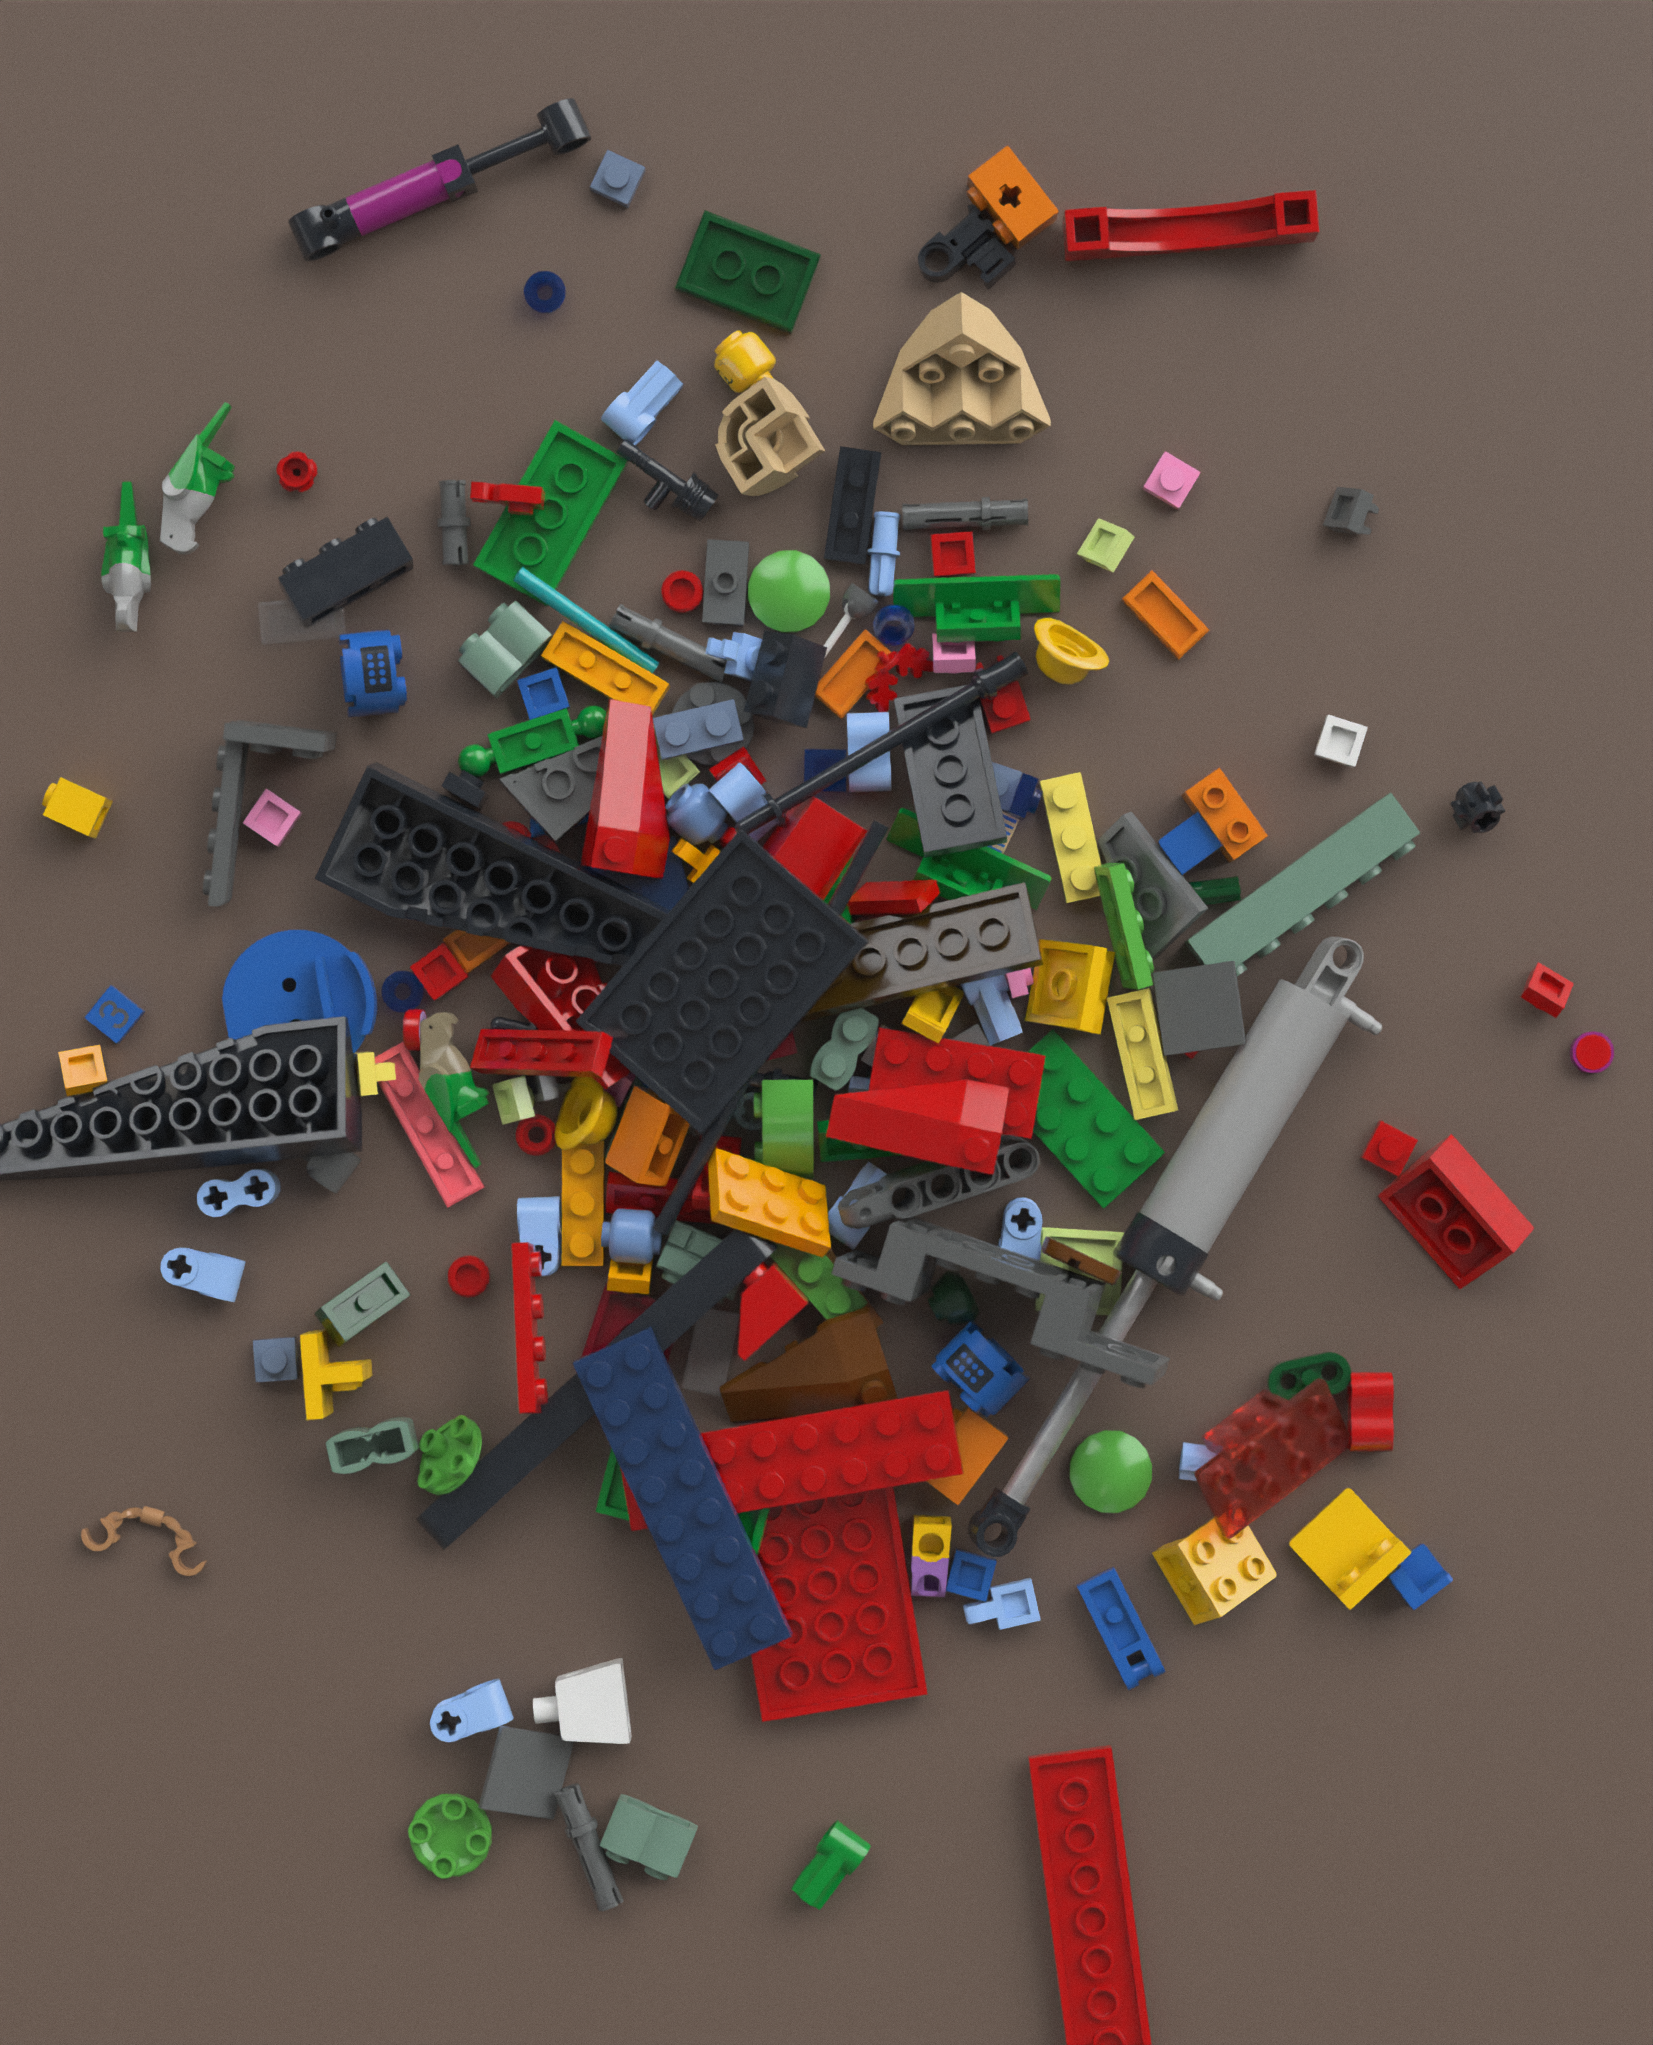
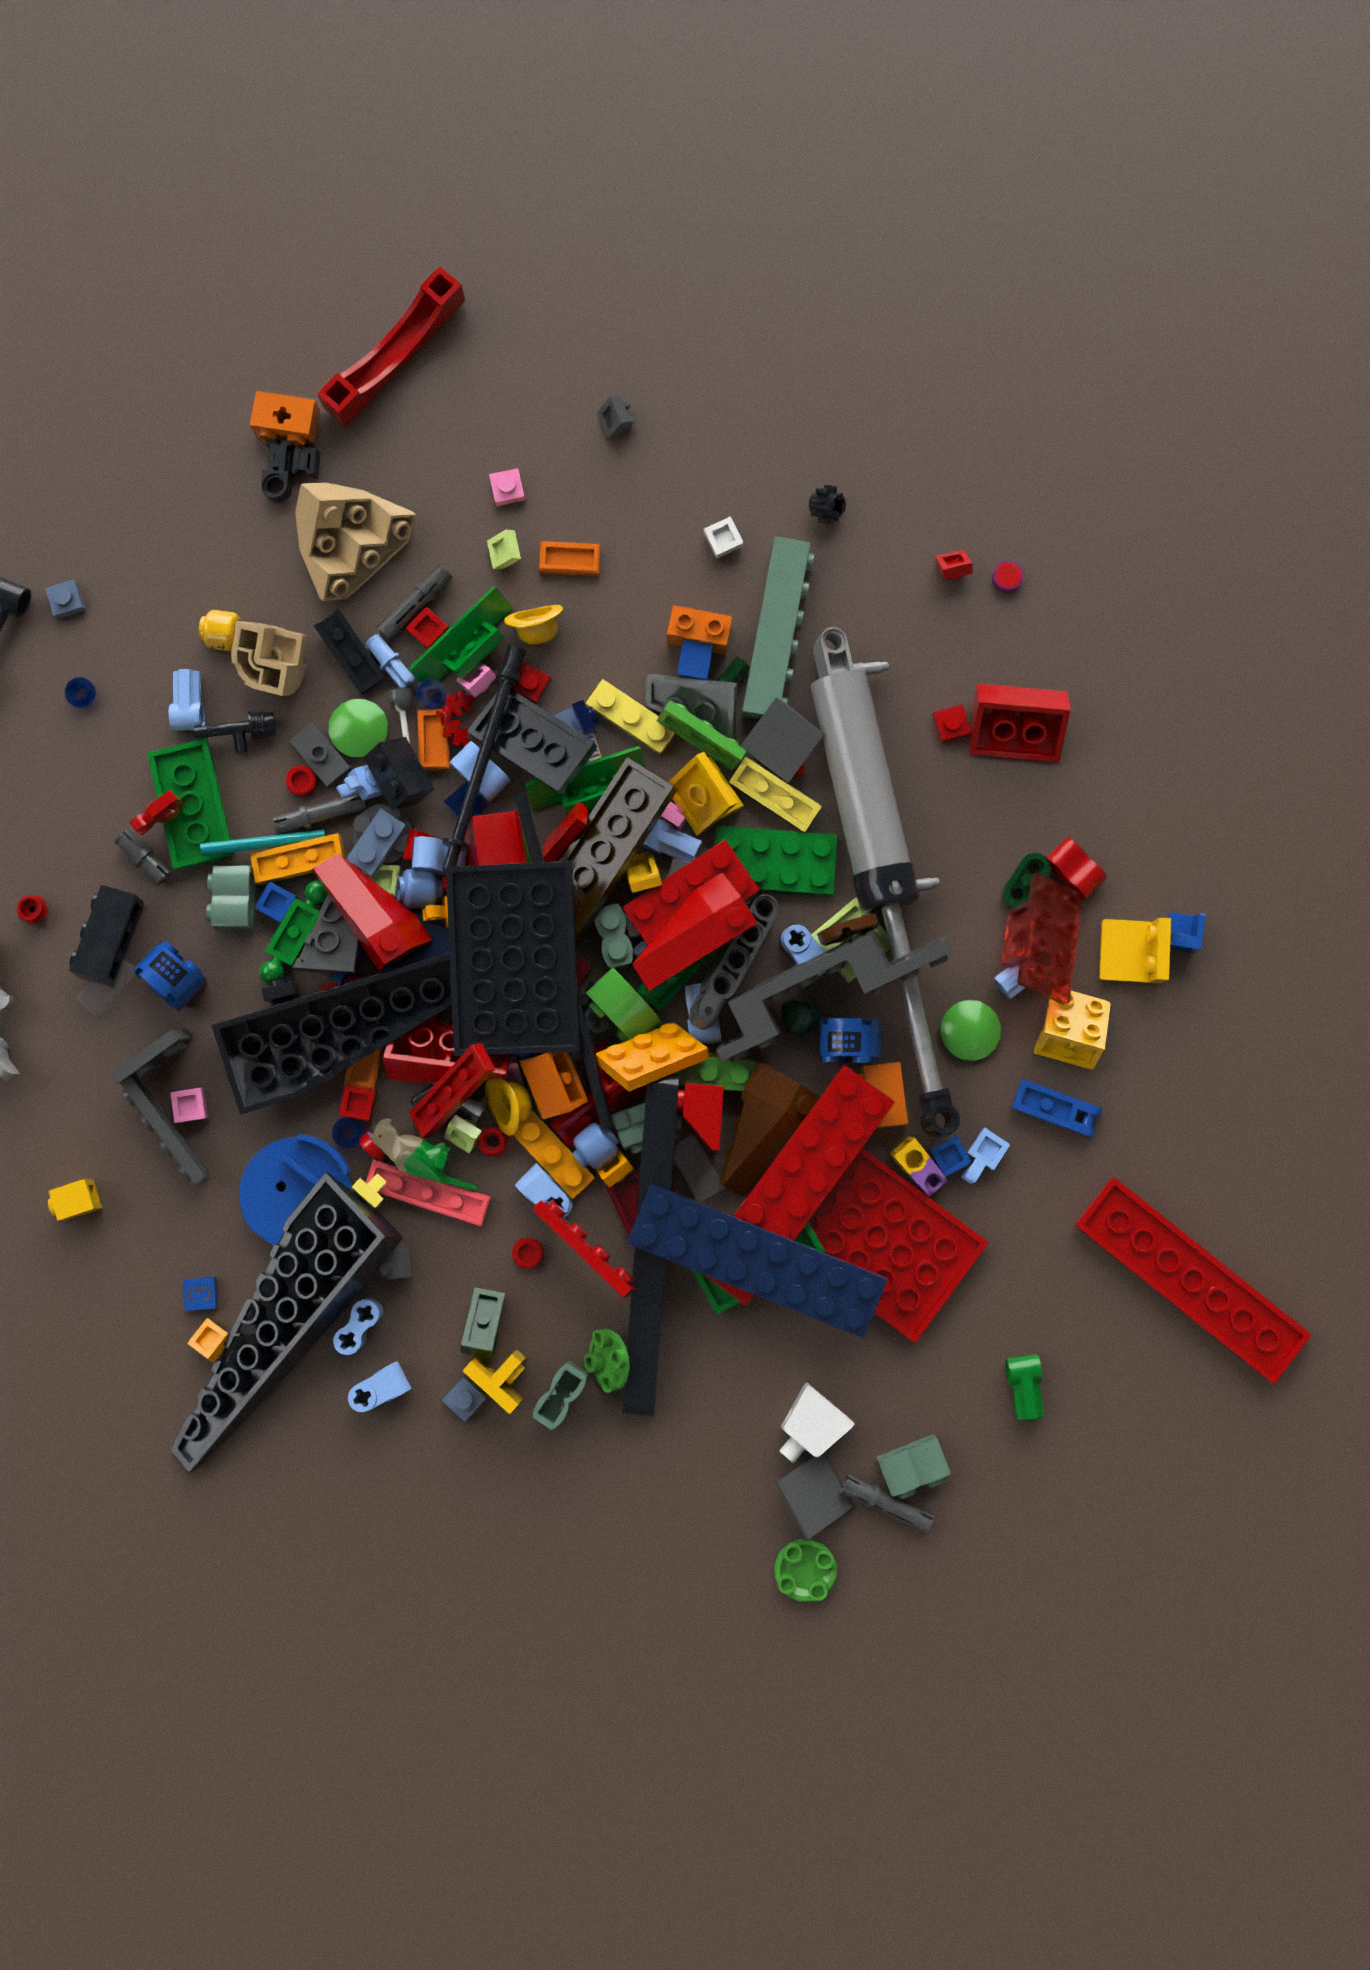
camera: 50 degrees left, 5 degrees down
medium nougat piece [81,1506,207,1576] -> none
light blue piece [430,1679,514,1742] -> none
dark green tile [675,210,821,334] -> none

